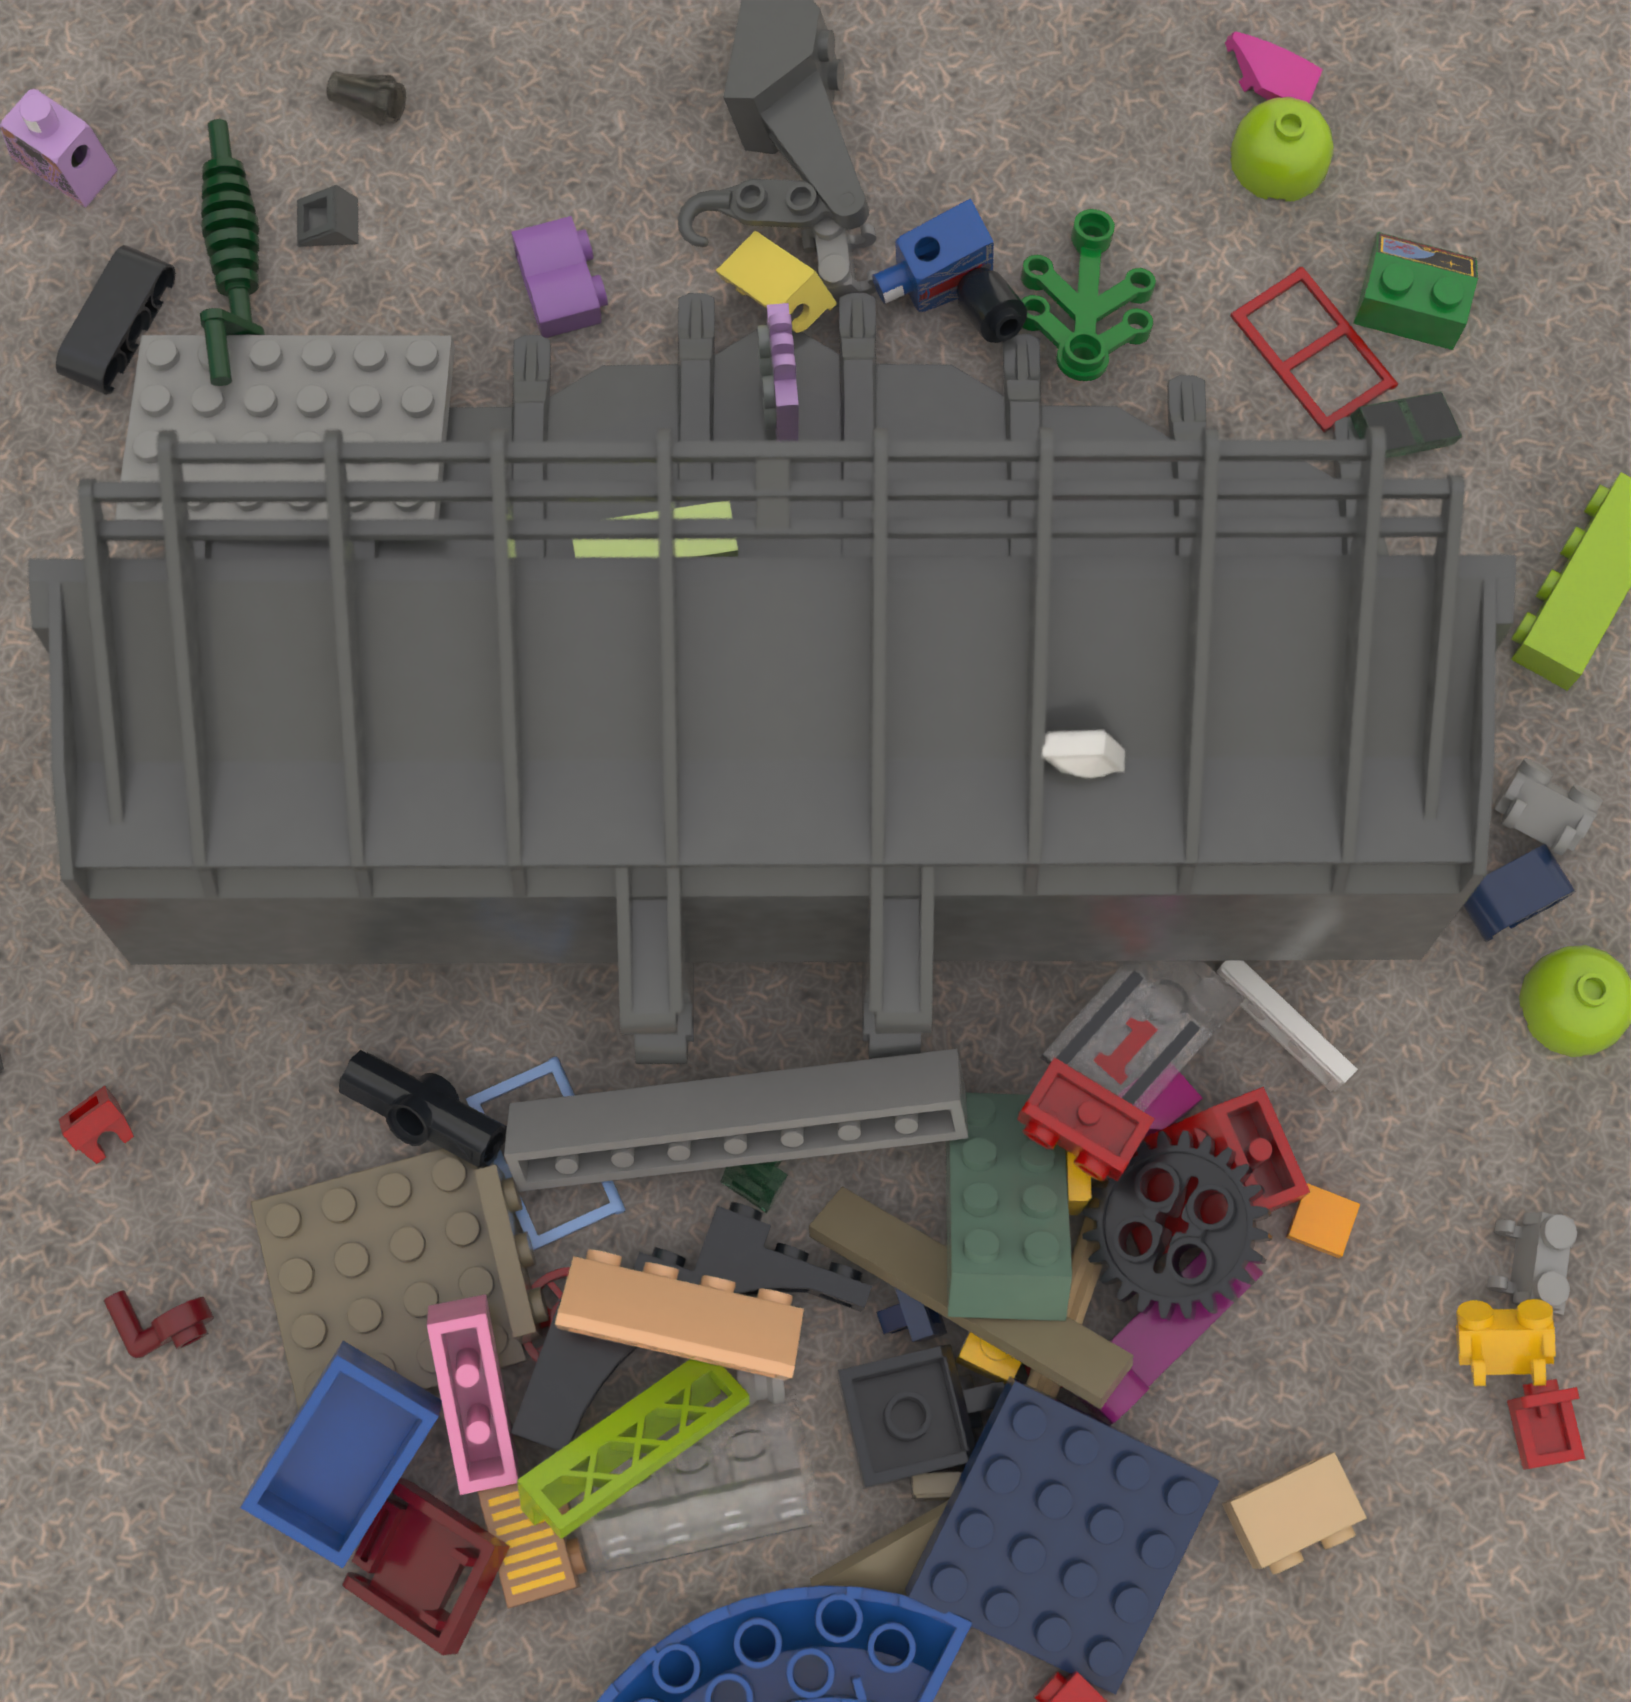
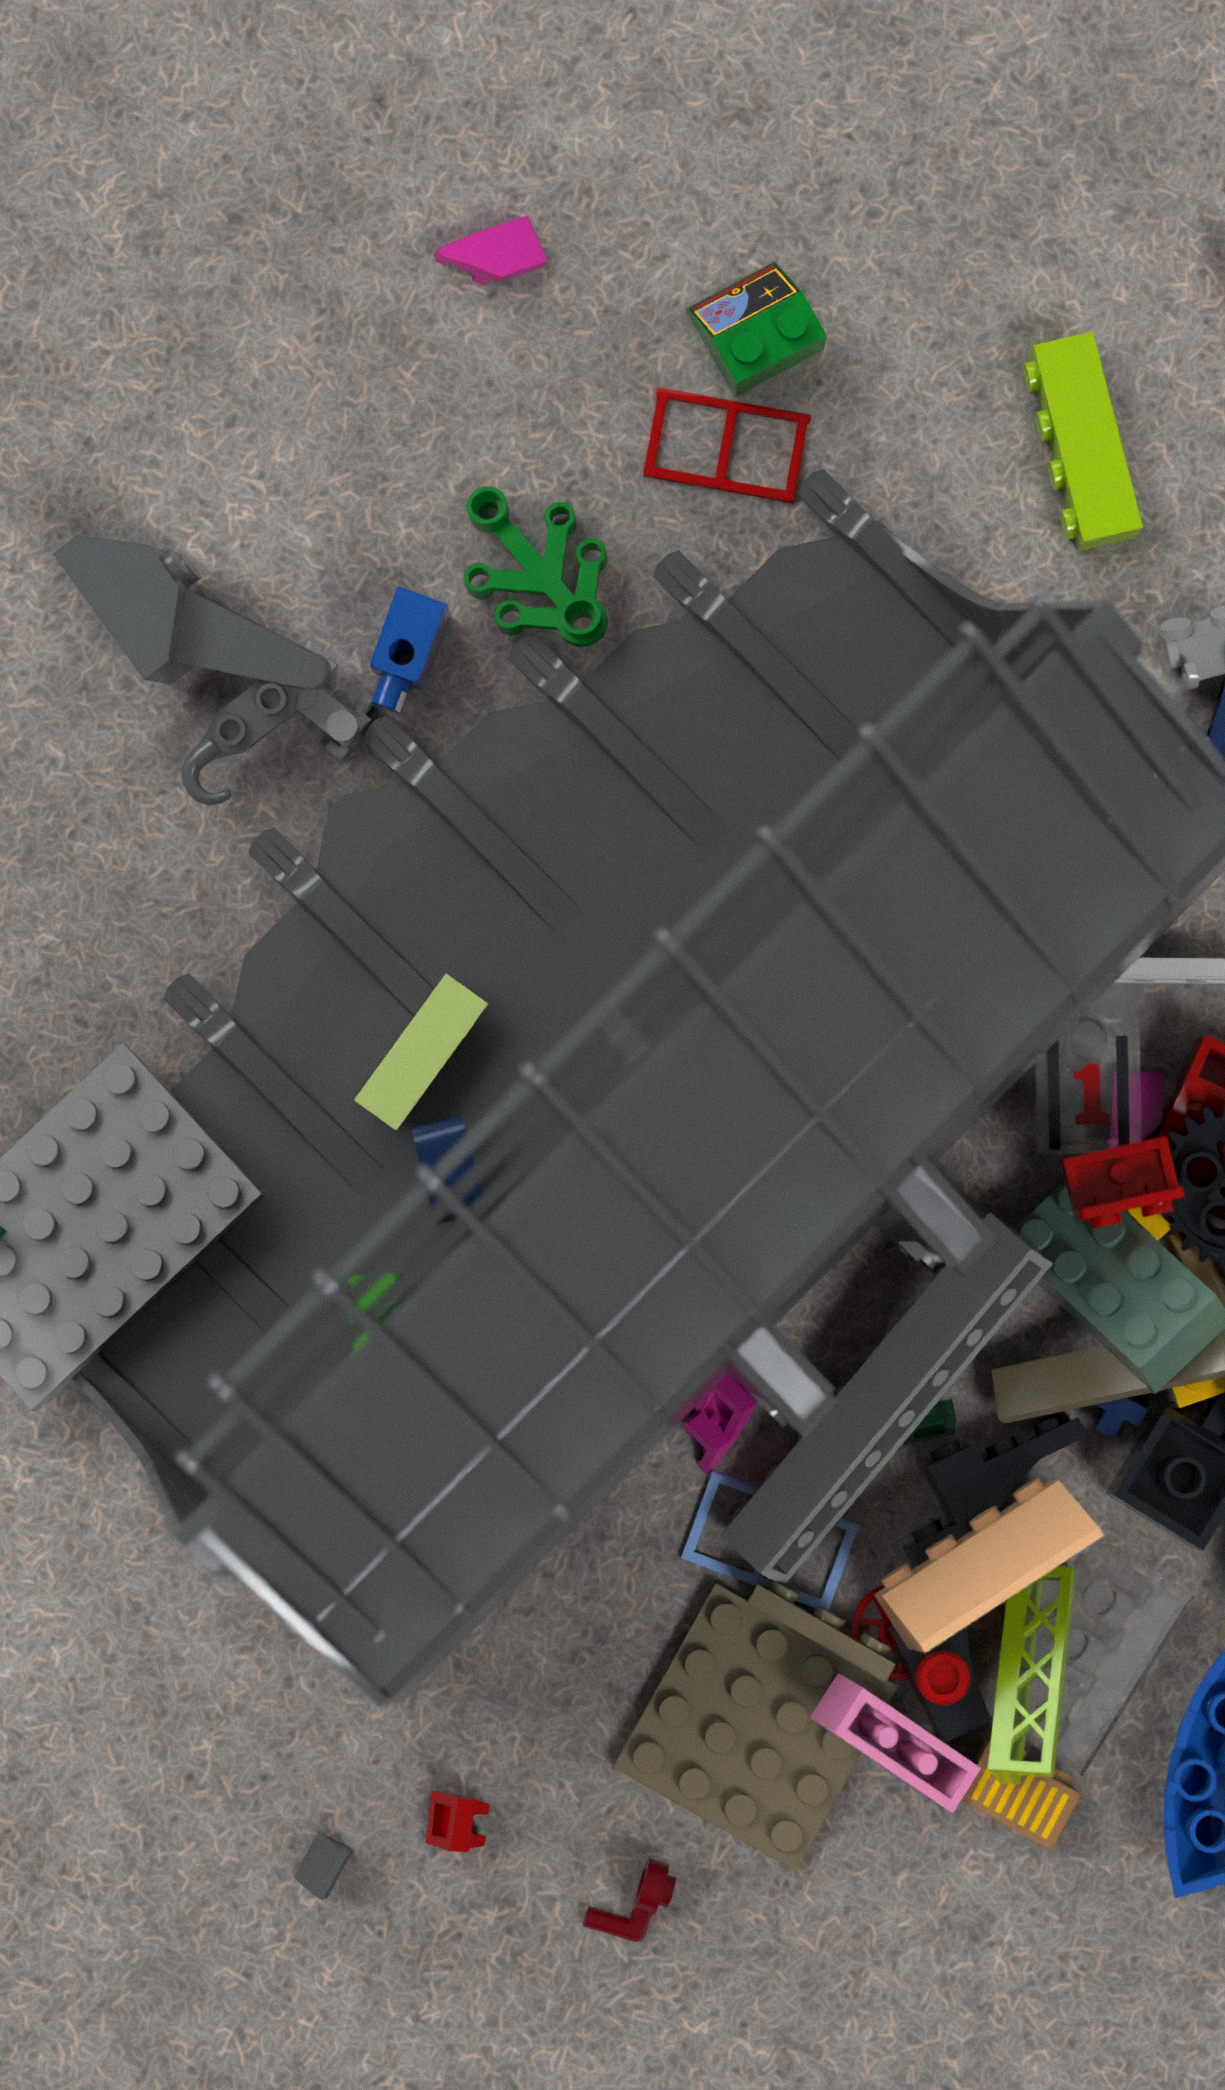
camera: 50 degrees left, 10 degrees up
blue piece [240,1341,442,1569] -> none
black piece [339,1050,507,1168] -> none
dark red container [342,1477,510,1655] -> none
medium lavender brick [511,216,608,338] -> none
light yellow hinge [716,230,837,333] -> none
lavender piece [757,303,799,441] -> none
black brick [957,267,1027,343] -> none
white tile [1042,730,1125,778] -> none
lime cylinder [1230,97,1334,202] -> none
black tile [1350,391,1462,459] -> none
none -> dark pink slope [682,1374,758,1474]
none -> red tile [915,1651,970,1705]

